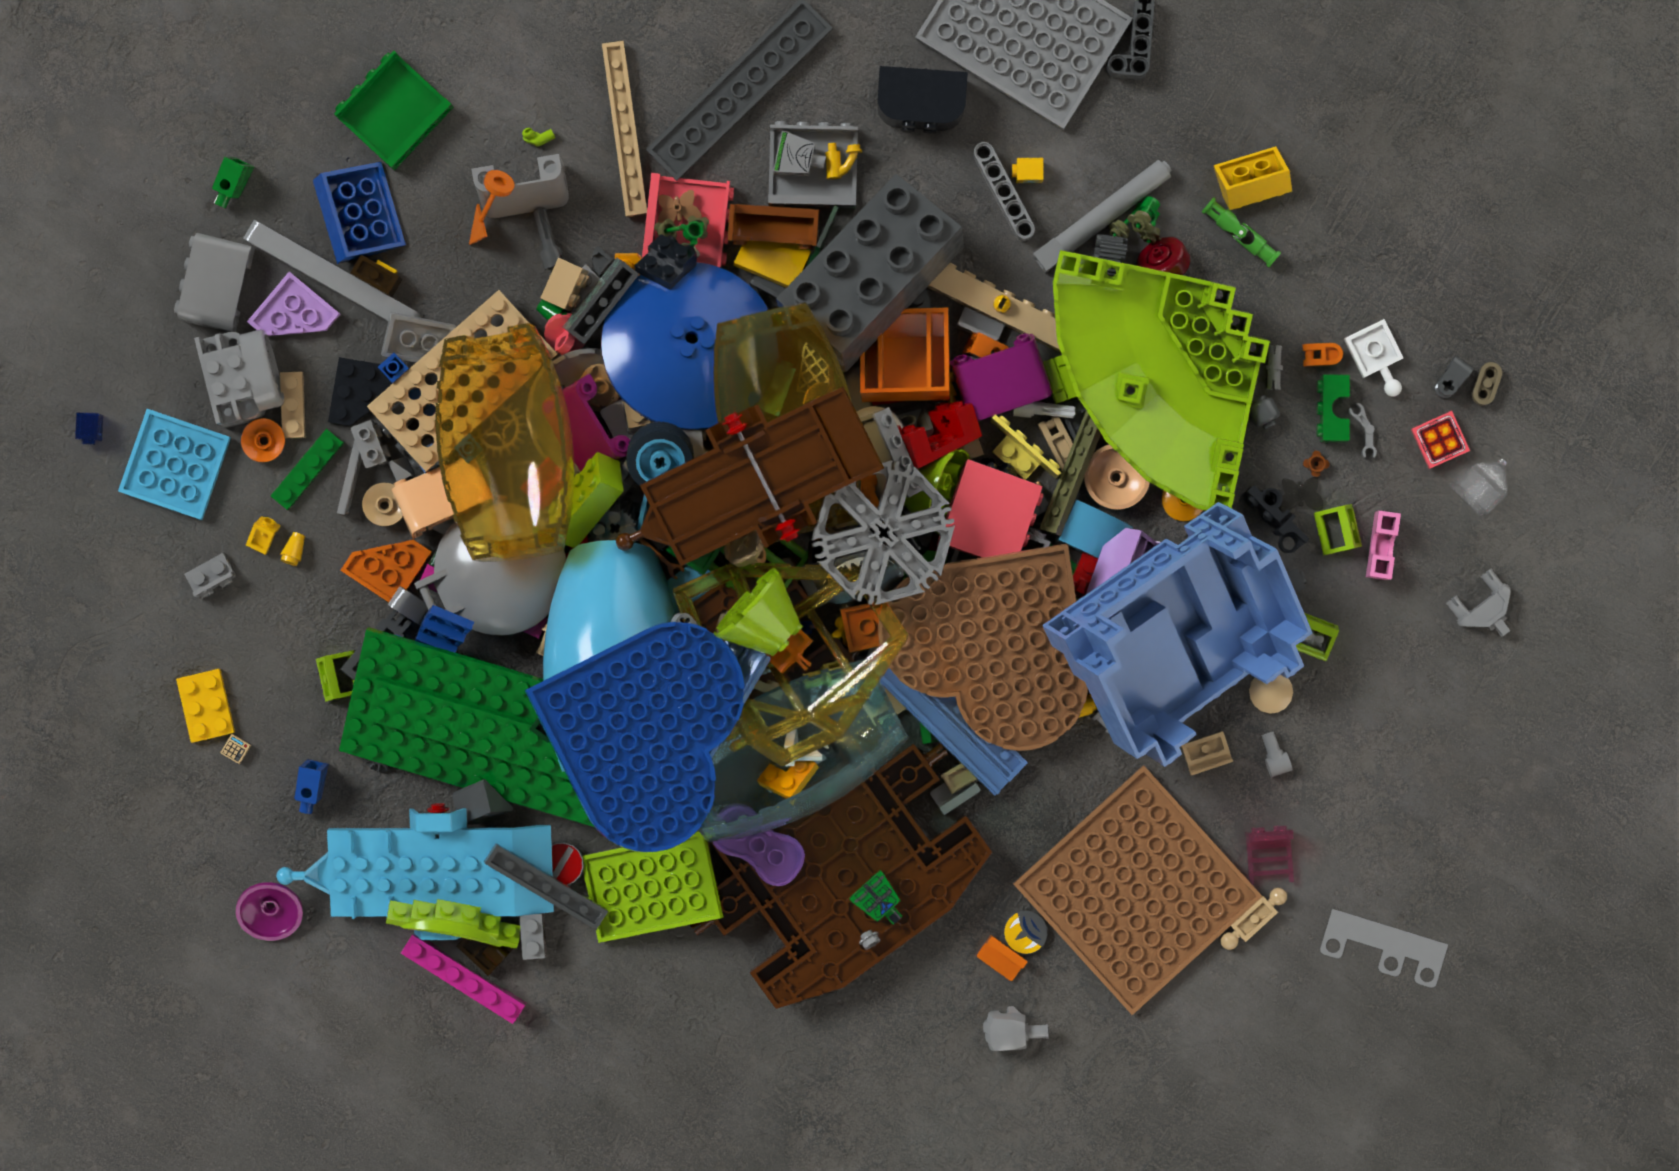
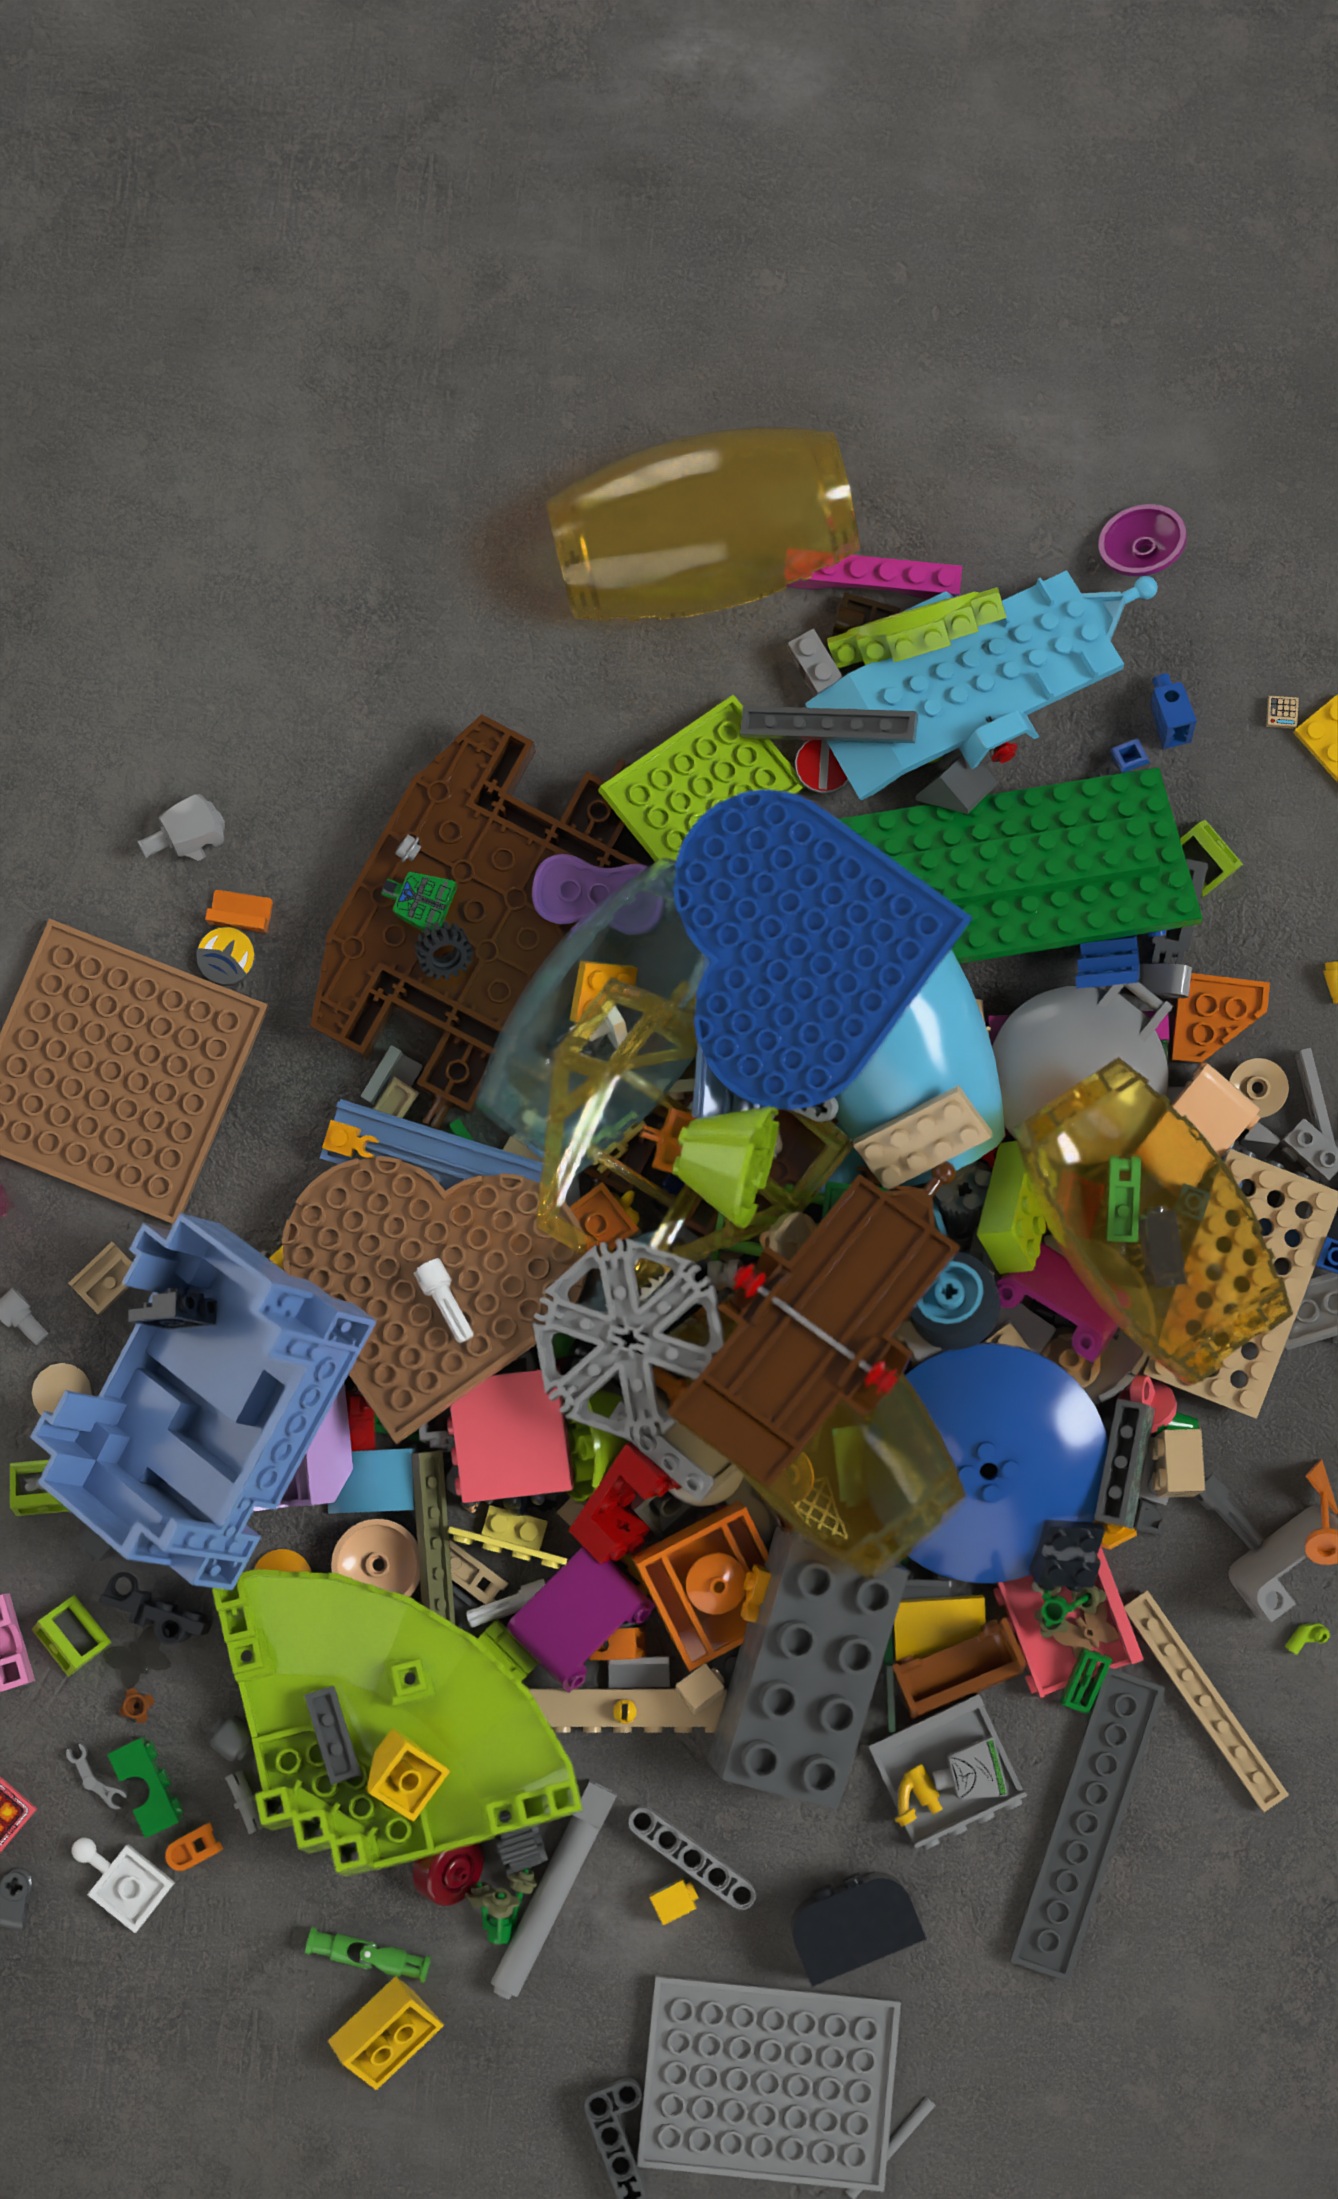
camera: 155 degrees right, 5 degrees down
none -> black plate [128,1288,217,1330]
none -> dark grey plate [304,1686,361,1786]
none -> light orange plate [322,1120,379,1158]
none -> yellow slope [367,1728,450,1822]
none -> white piece [413,1258,473,1343]
none -> black tyre [415,922,473,980]
none -> clear yellow windscreen [546,427,860,621]
none -> tan brick [676,1663,725,1716]
none -> orange dish [685,1553,746,1614]
none -> light grey wheel [707,1259,743,1291]
none -> light orange plate [740,1564,771,1623]
none -> tan plate [853,1085,992,1190]
none -> green tile [1059,1647,1112,1714]
none -> bright green plate [1105,1155,1141,1242]
none -> blue slope [1111,738,1150,773]
none -> clear smoke window [1138,1205,1187,1289]

